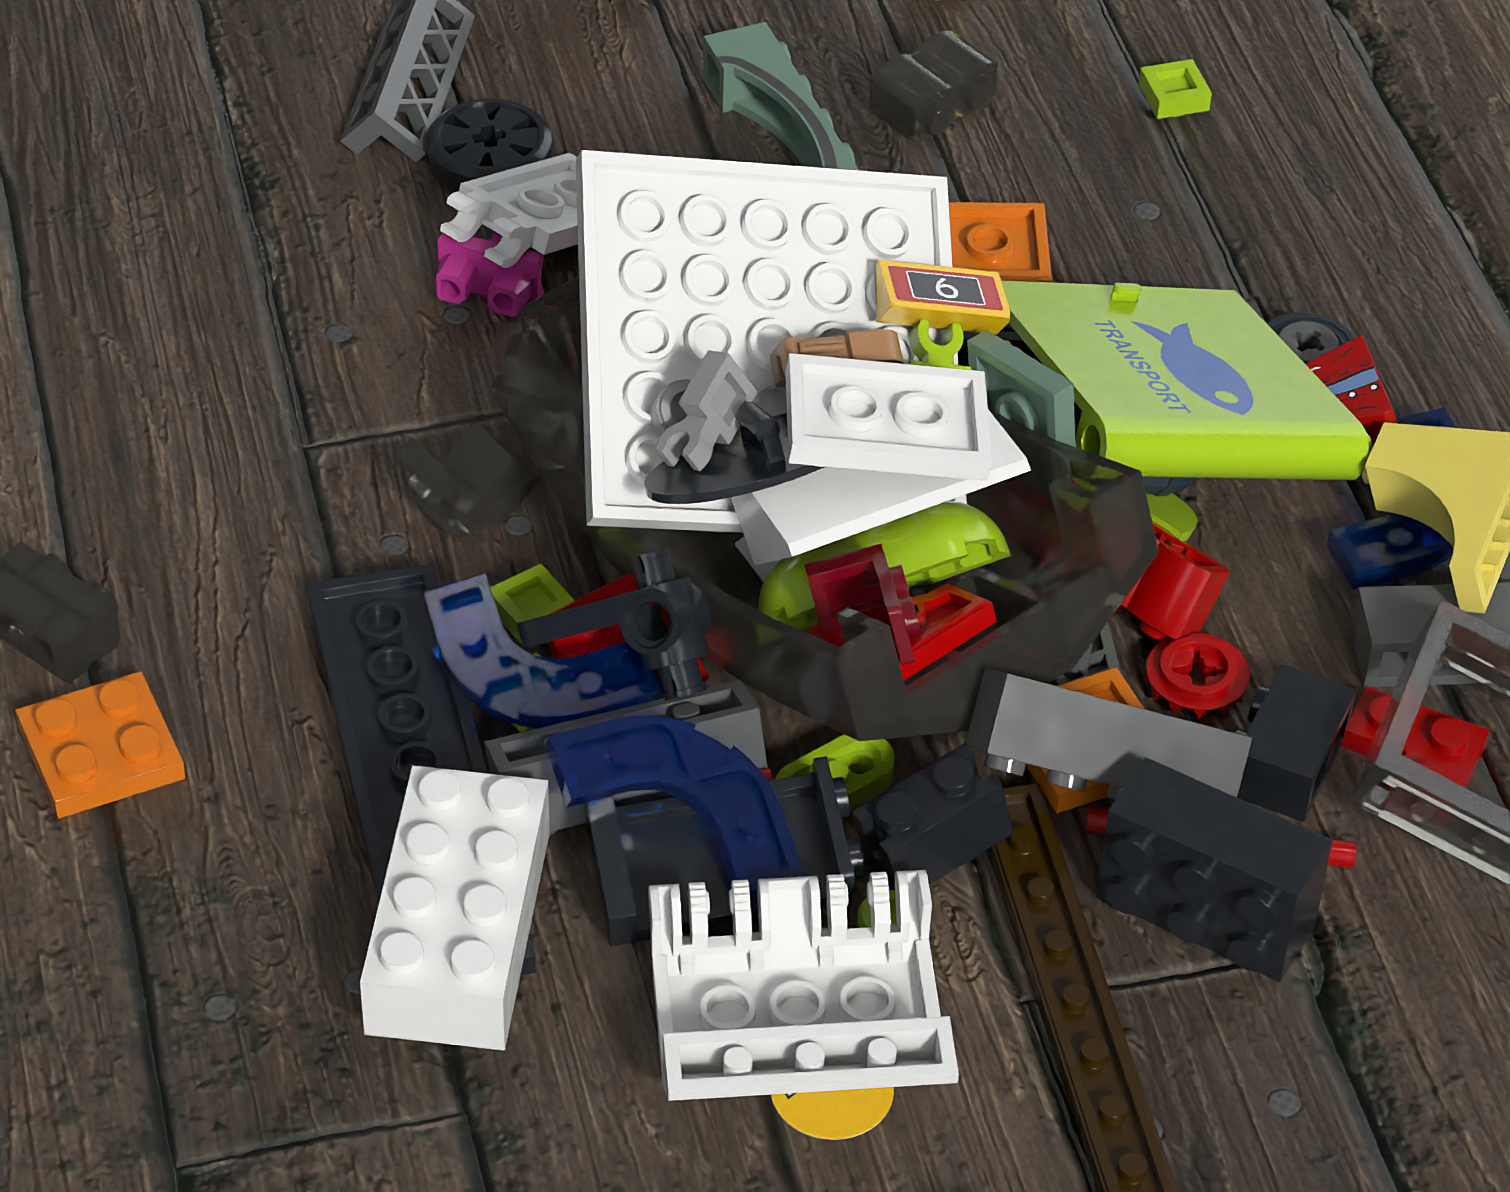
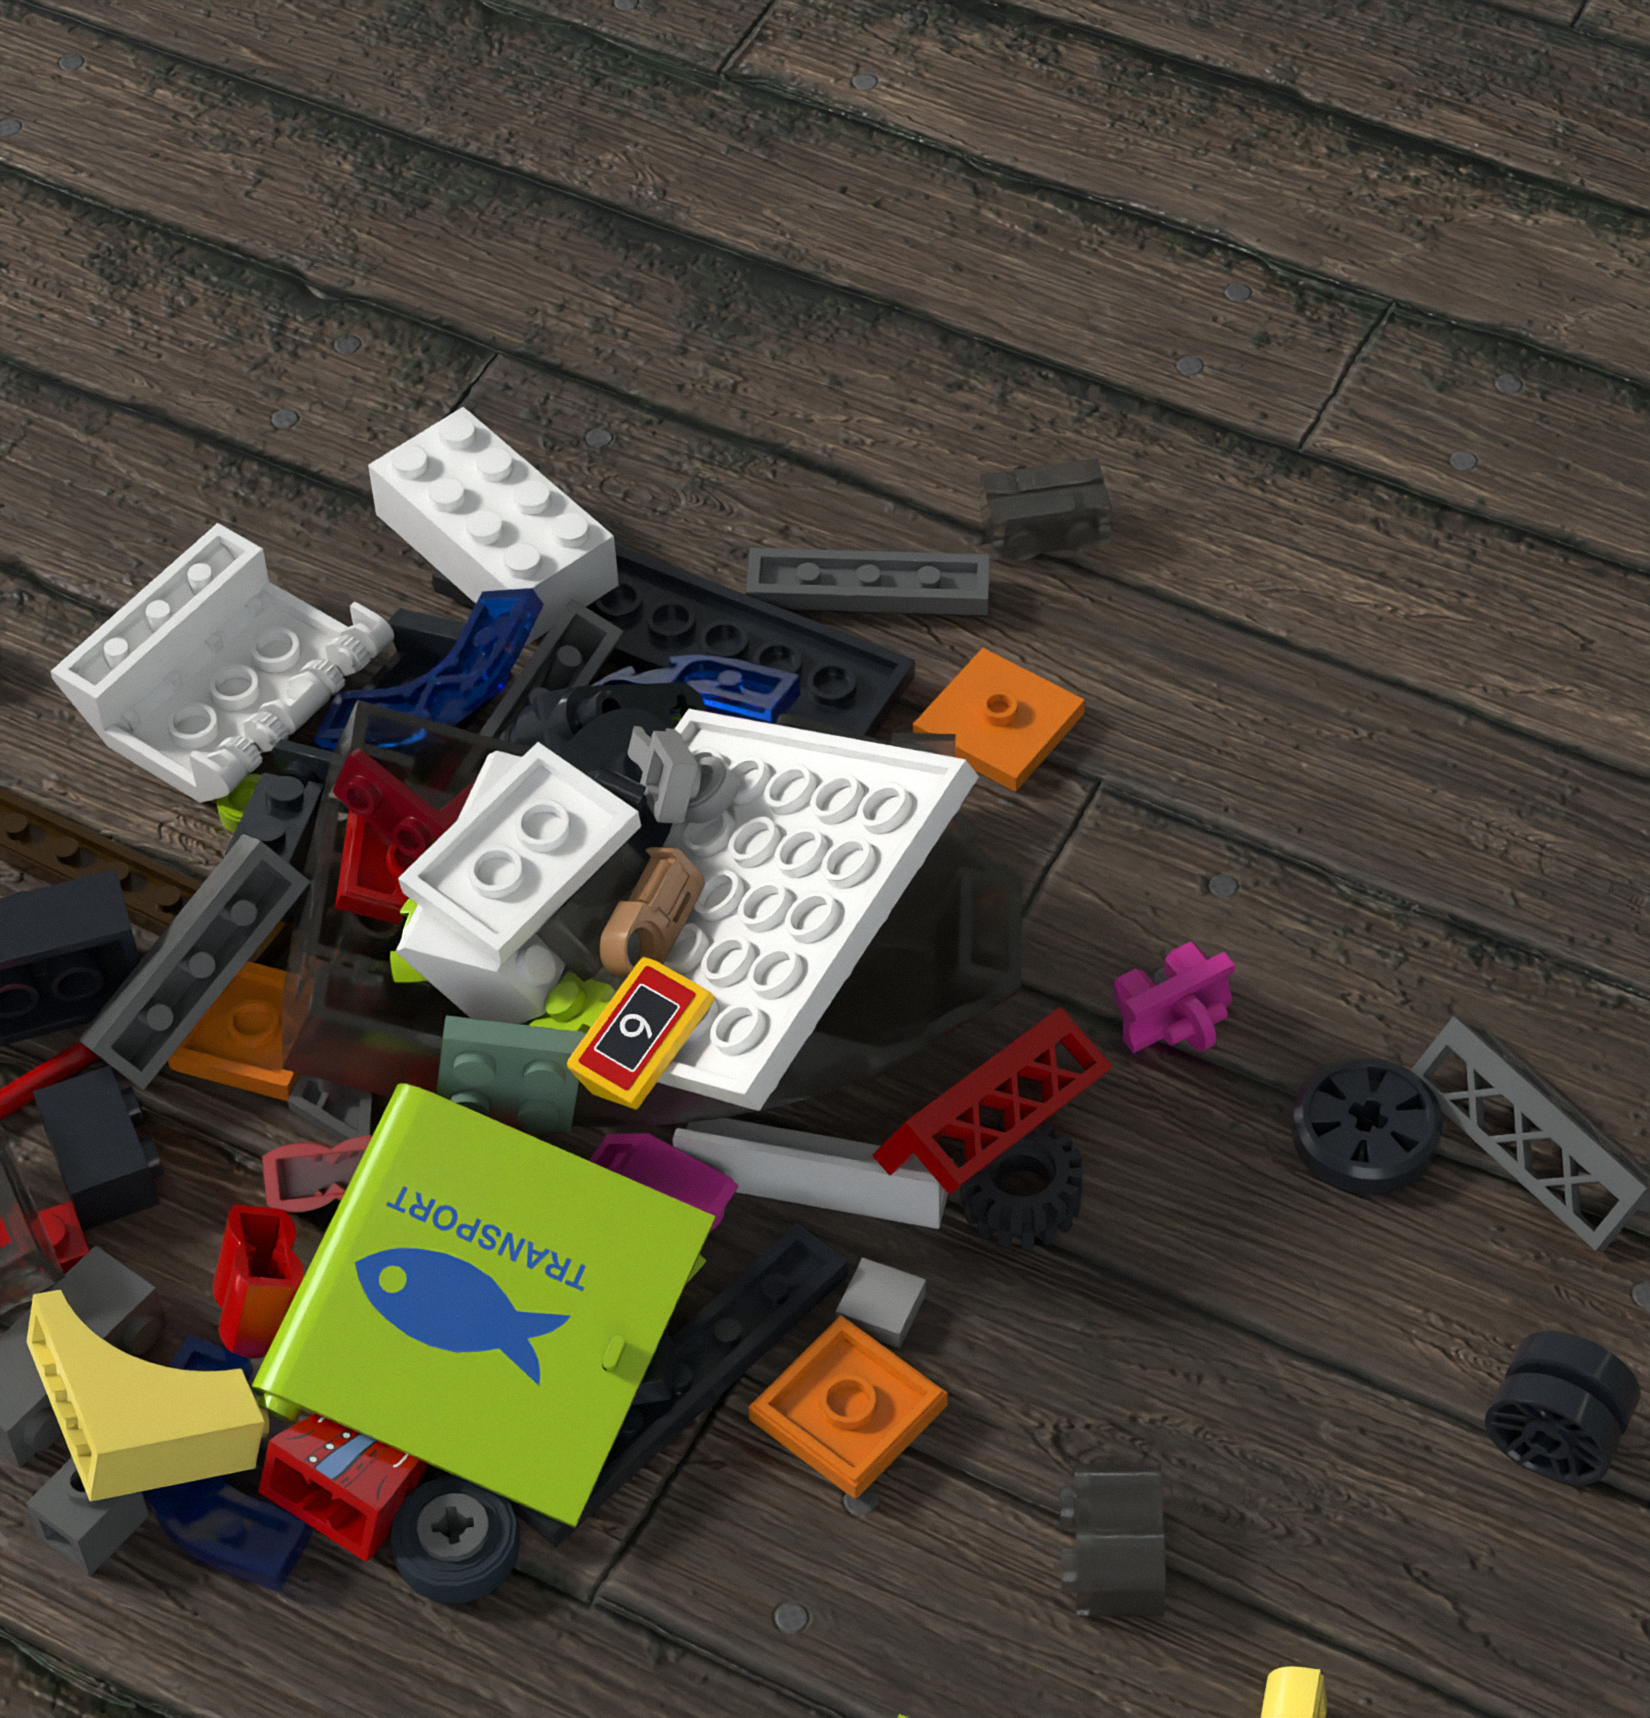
camera: 135 degrees right, 5 degrees up
orange plate [15,671,186,819] -> none
white tile [440,153,578,268] -> none
sand green arch [703,22,859,170] -> none
red gear [1145,633,1250,719] -> none
none -> red brick [212,1205,304,1359]
none -> dark grey plate [746,547,990,615]
none -> orange plate [913,647,1085,792]

